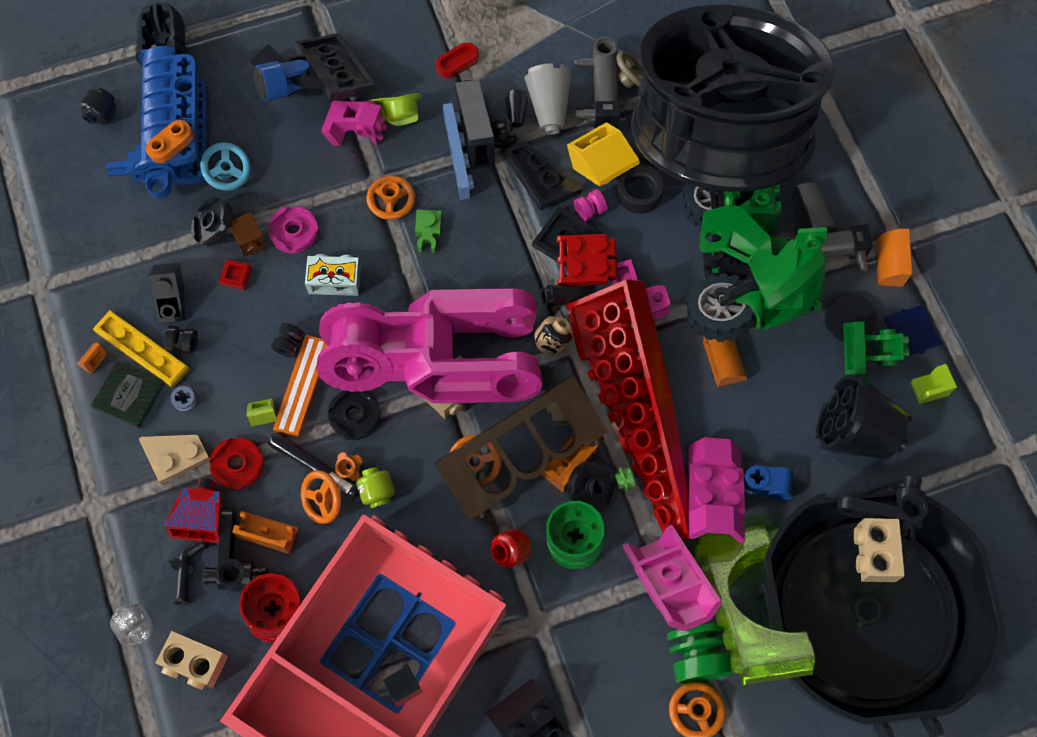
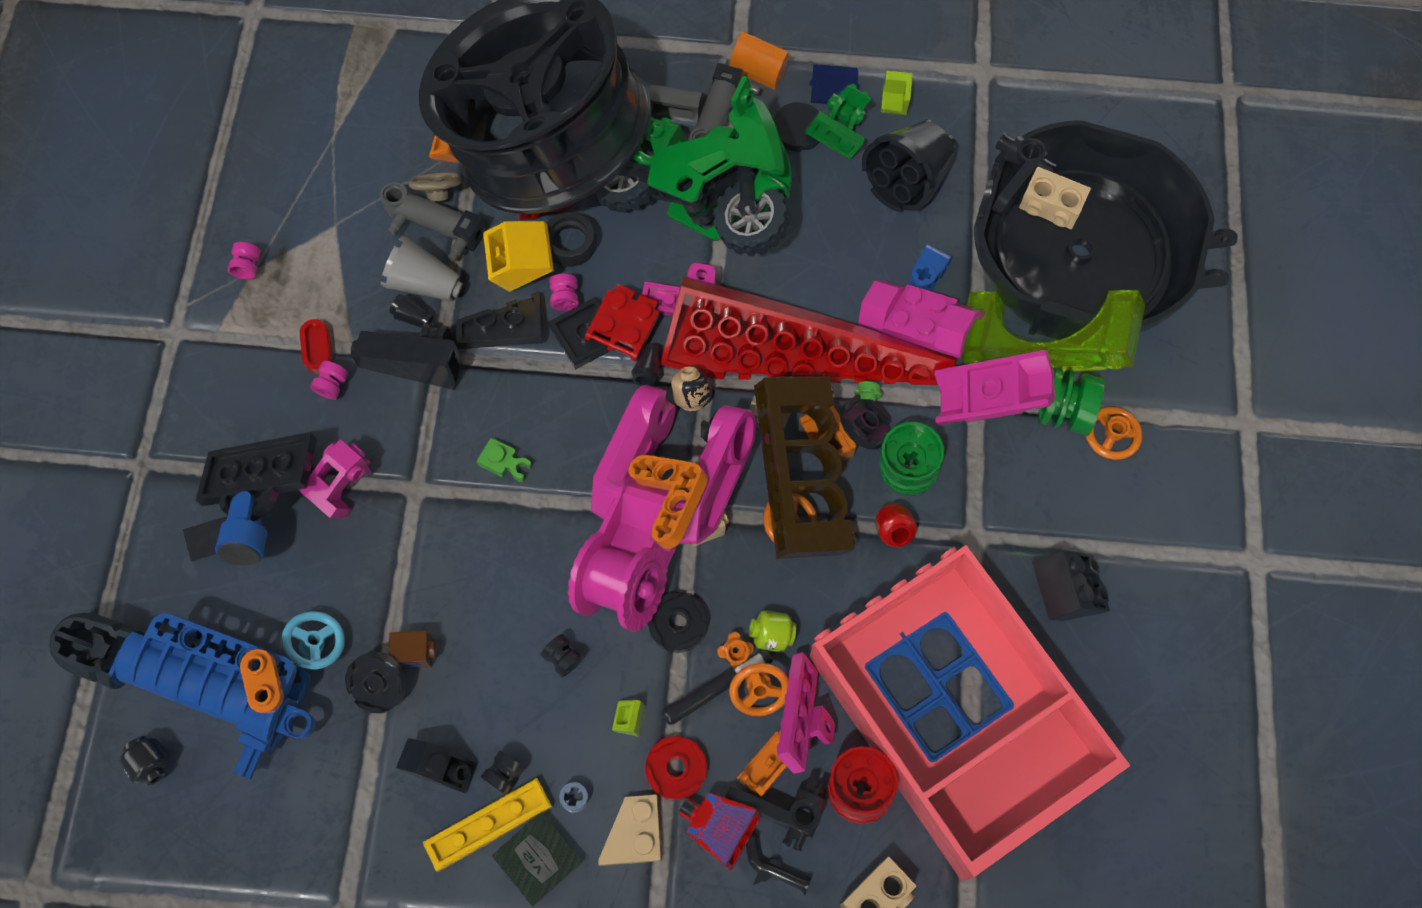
camera: 65 degrees left, 0 degrees up
orange slope [77,342,107,374] -> none
red tile [219,259,252,291] -> none
dark pink tile [268,206,319,254] -> none
orange tile [273,335,328,439] -> none
light aqua brick [305,254,361,296] -> none
orange piece [366,176,415,220] -> none
lime piece [369,93,422,126] -> none
black panel [383,662,423,707] -> none
medium blue plate [443,103,474,200] -> none
orange brick [703,336,747,387] -> none
none -> dark pink wheel [310,361,349,400]
none -> orange beam [628,455,708,549]
none -> dark pink plate [777,652,835,774]

